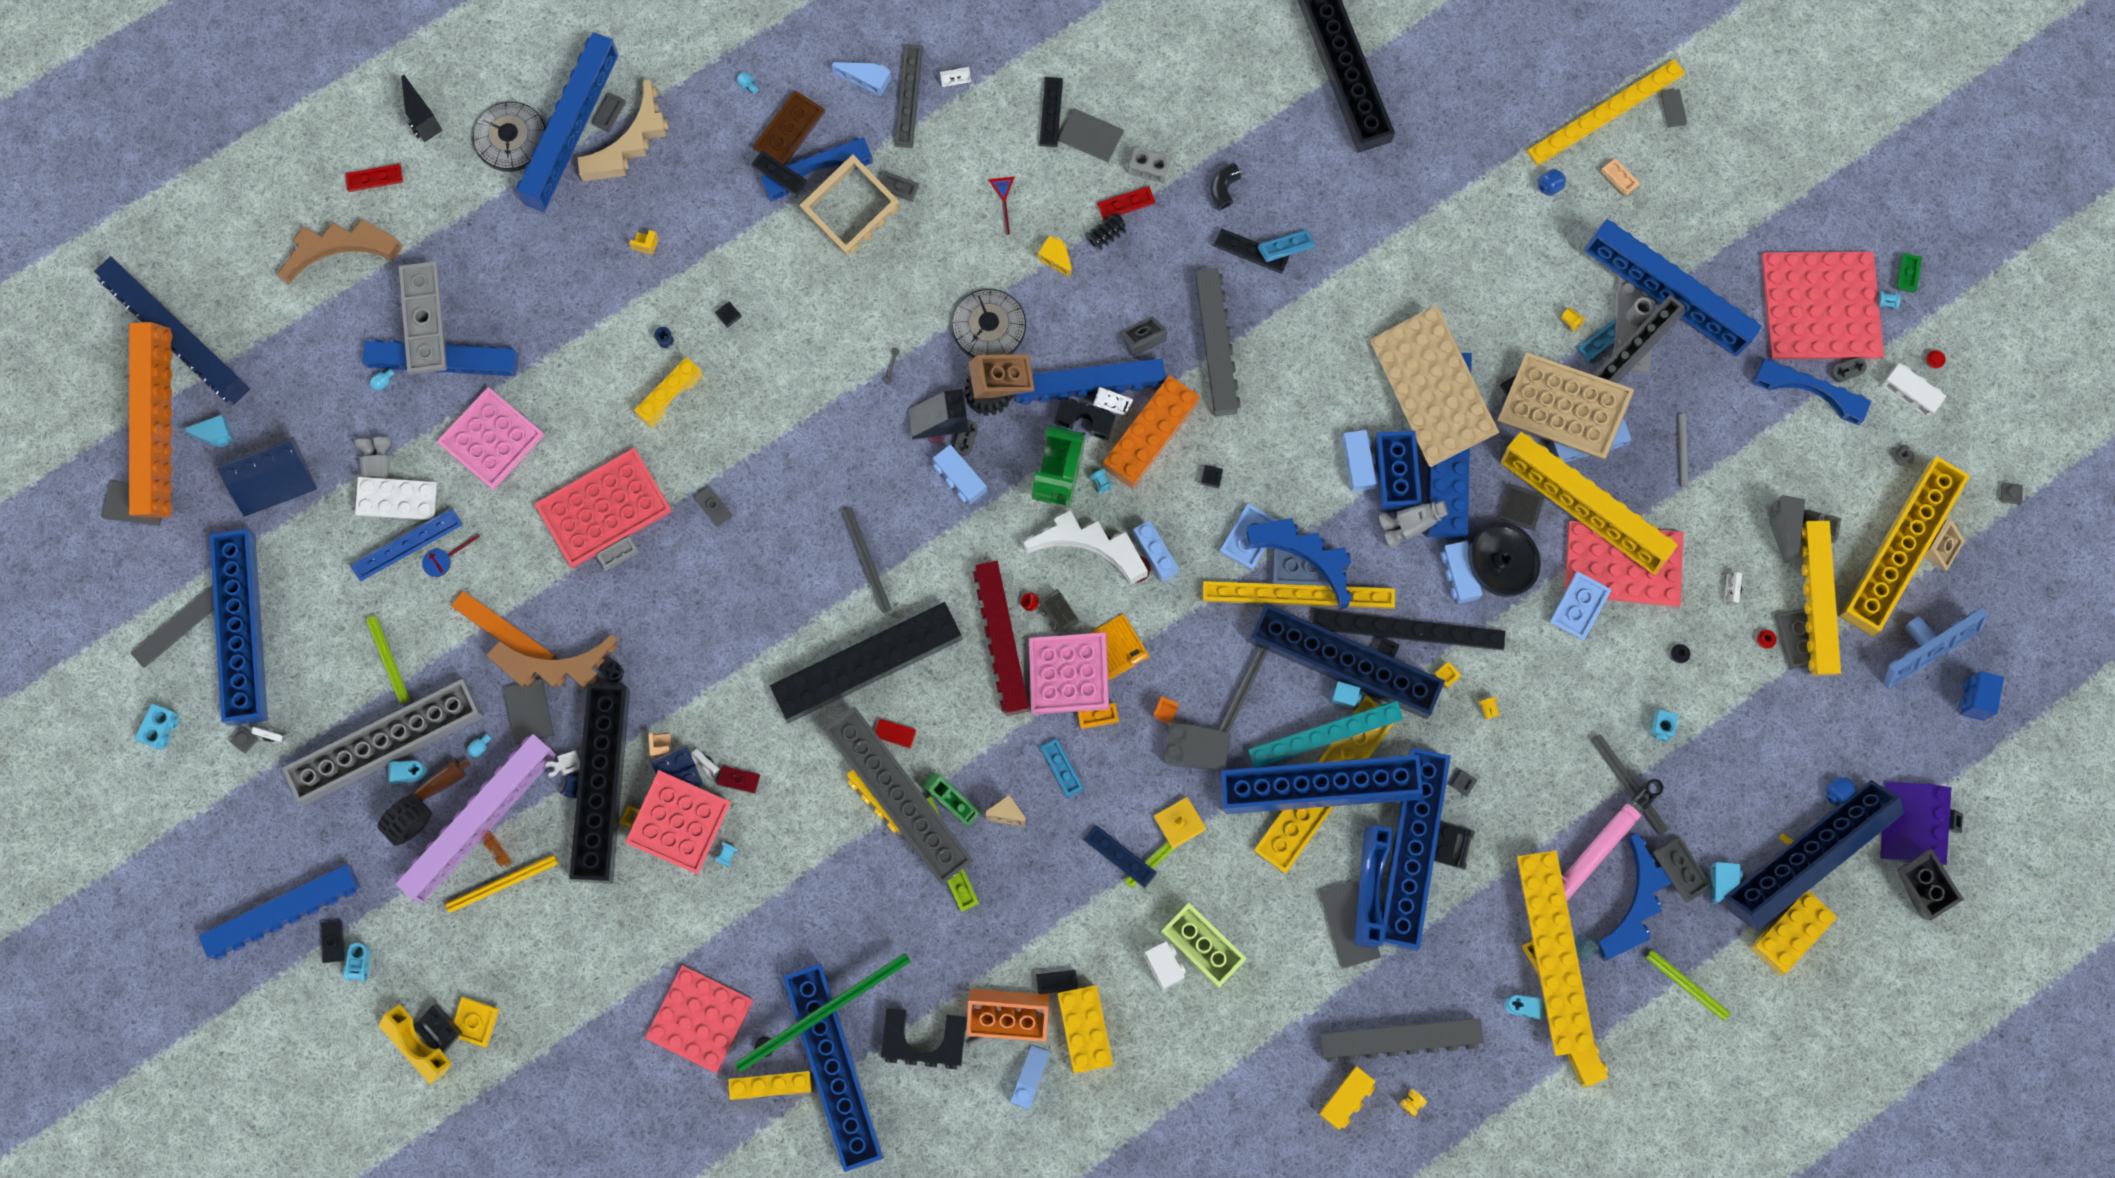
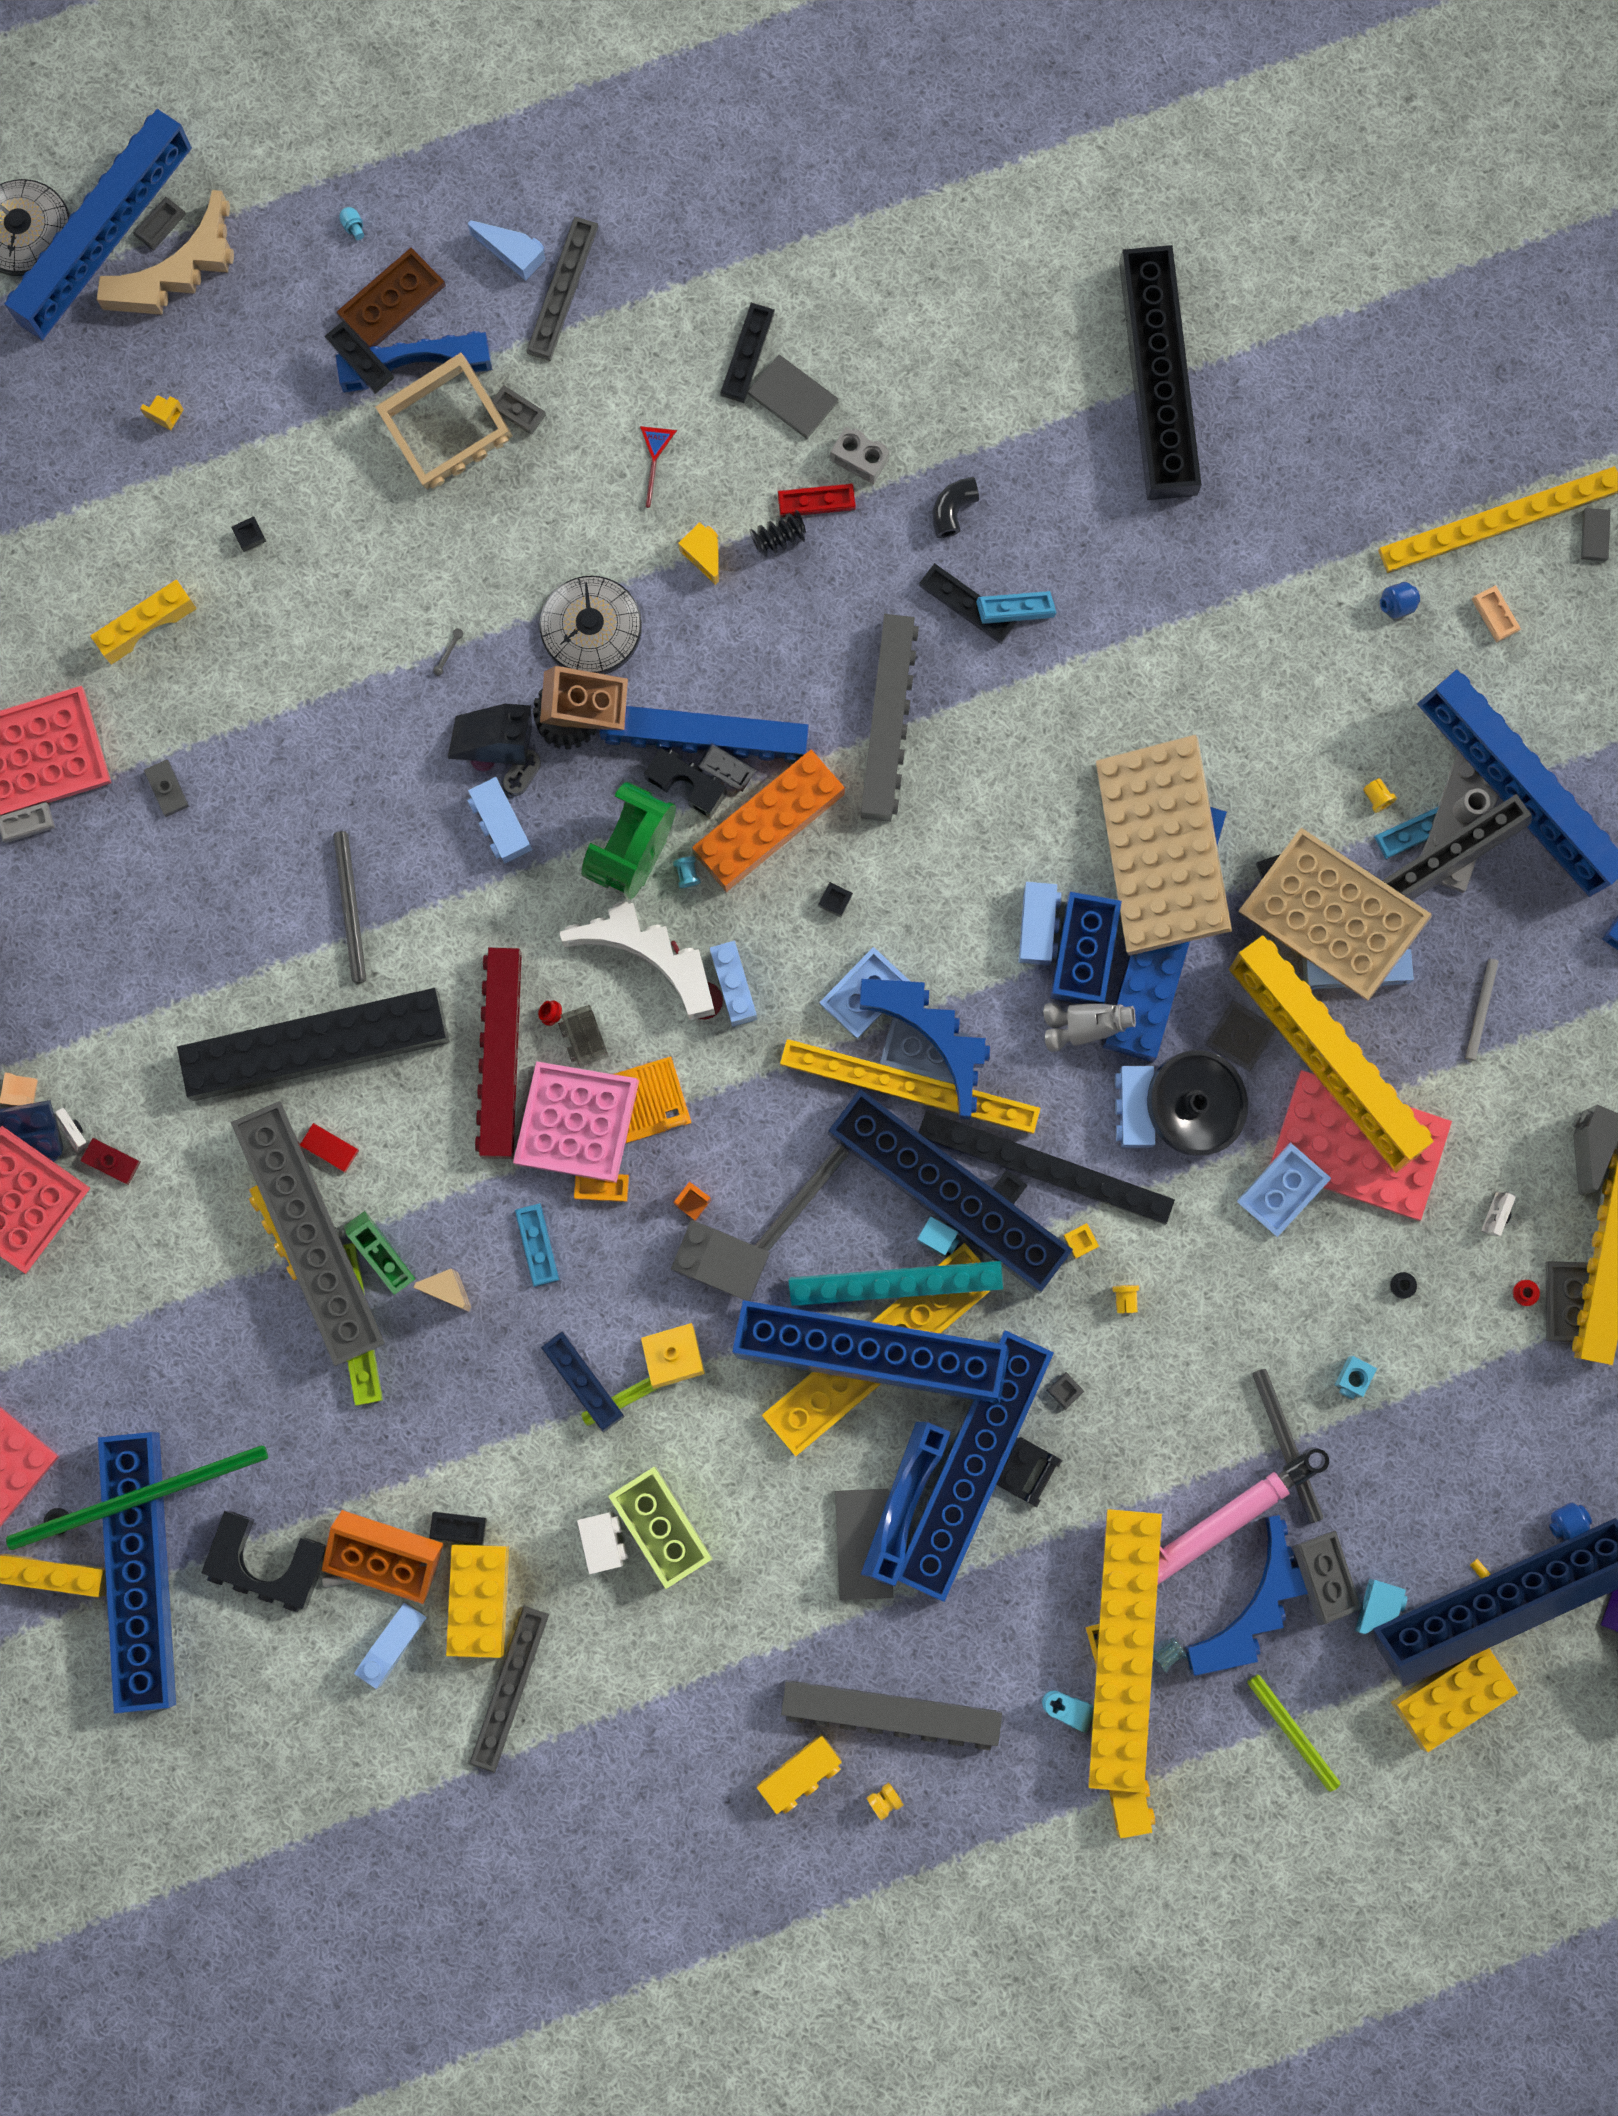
camera: 15 degrees right, 5 degrees up
dark blue bush [654,327,674,348] -> none
medium azure bush [714,842,738,867] -> none
white piece [940,62,971,87] -> none
dark grey slope [1120,316,1167,357] -> none
none -> dark grey tile [469,1605,550,1773]

